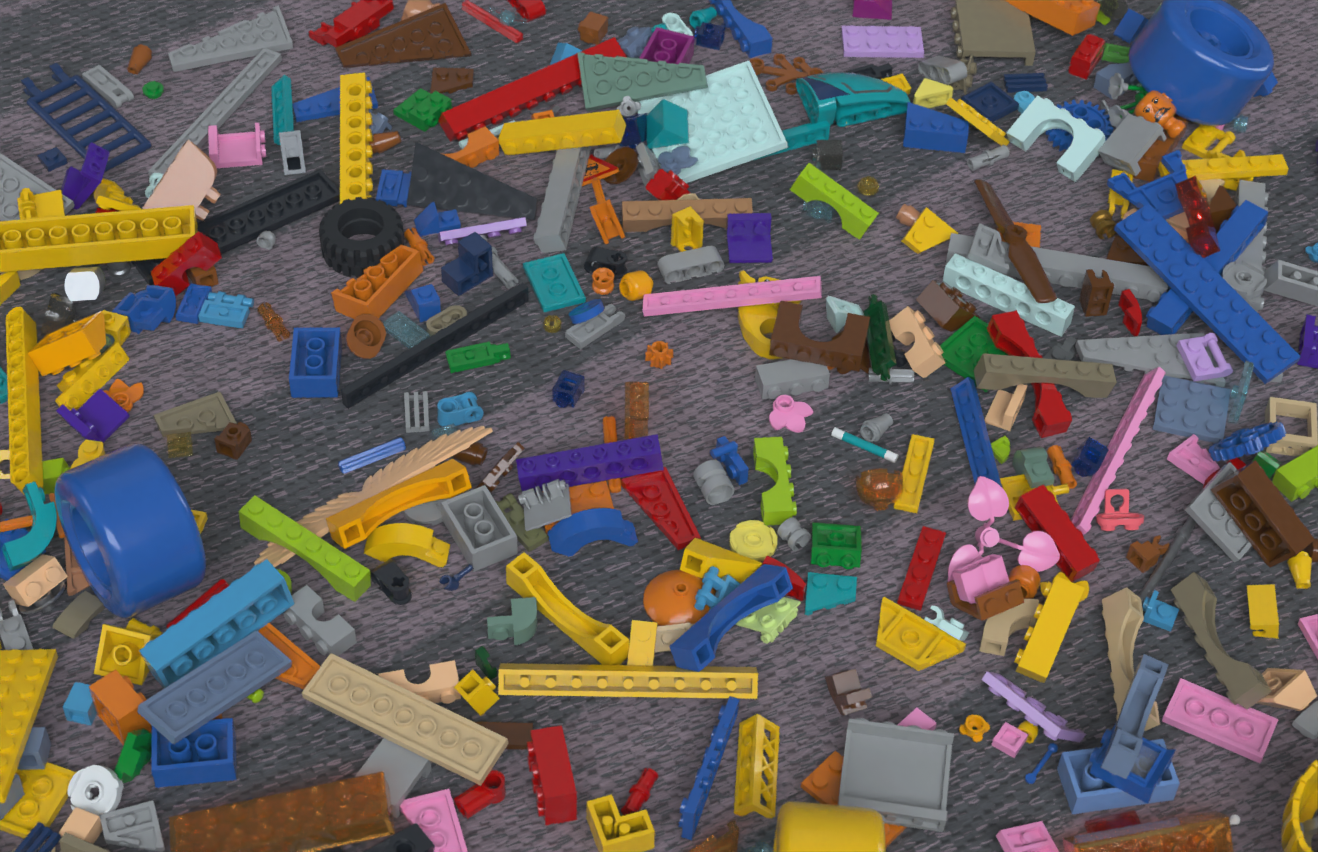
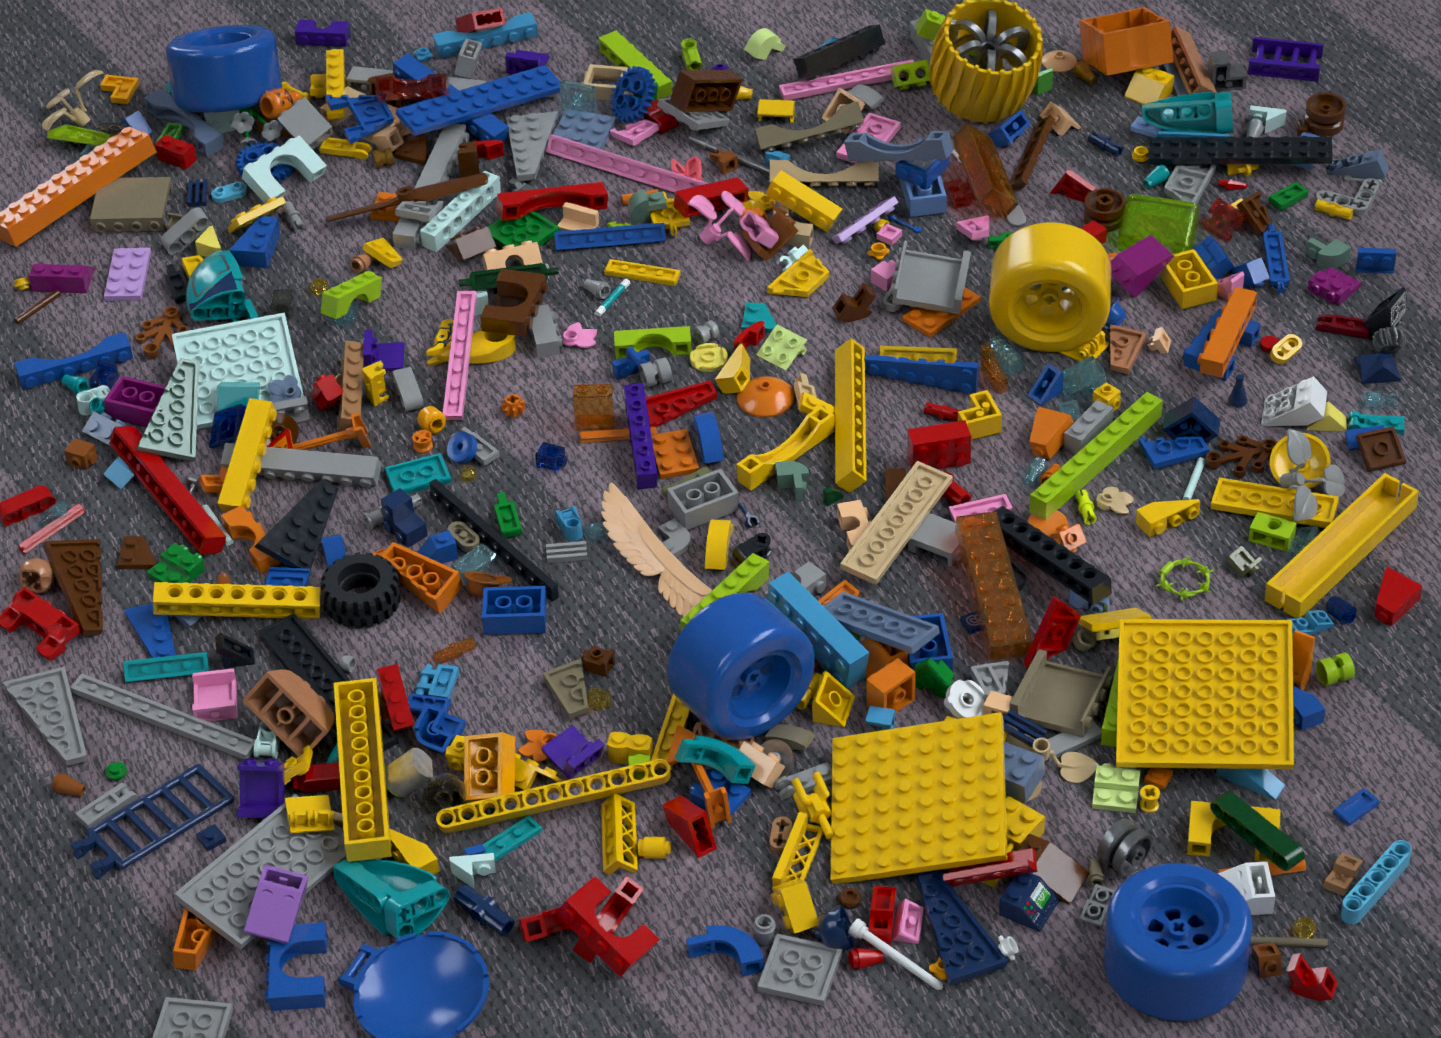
camera: 85 degrees left, 5 degrees down
light orange arch [326,458,472,549] -> none
axle [338,437,406,474] -> none
plate [438,217,527,246] -> none
yellow brick [454,669,500,716] -> none
wing [475,442,525,492] -> none
light grey hinge [518,479,572,531] -> none
black piece [584,246,628,279] -> none
light grey plate [617,96,641,120] -> none
blue arch [669,564,793,672] -> none
dark azure plate [694,566,740,612] -> none
green plate [811,522,862,569] -> none
clear orange cylinder [855,469,903,510] -> none
red plate [897,526,946,611] -> none
dark blue plate [961,82,1019,123] -> none
dark tan arch [974,353,1117,398] -> none
clear blue brick [1071,437,1109,477] -> none
lavender plate [1176,333,1233,382] -> none
light grey plate [1221,261,1267,302] -> none

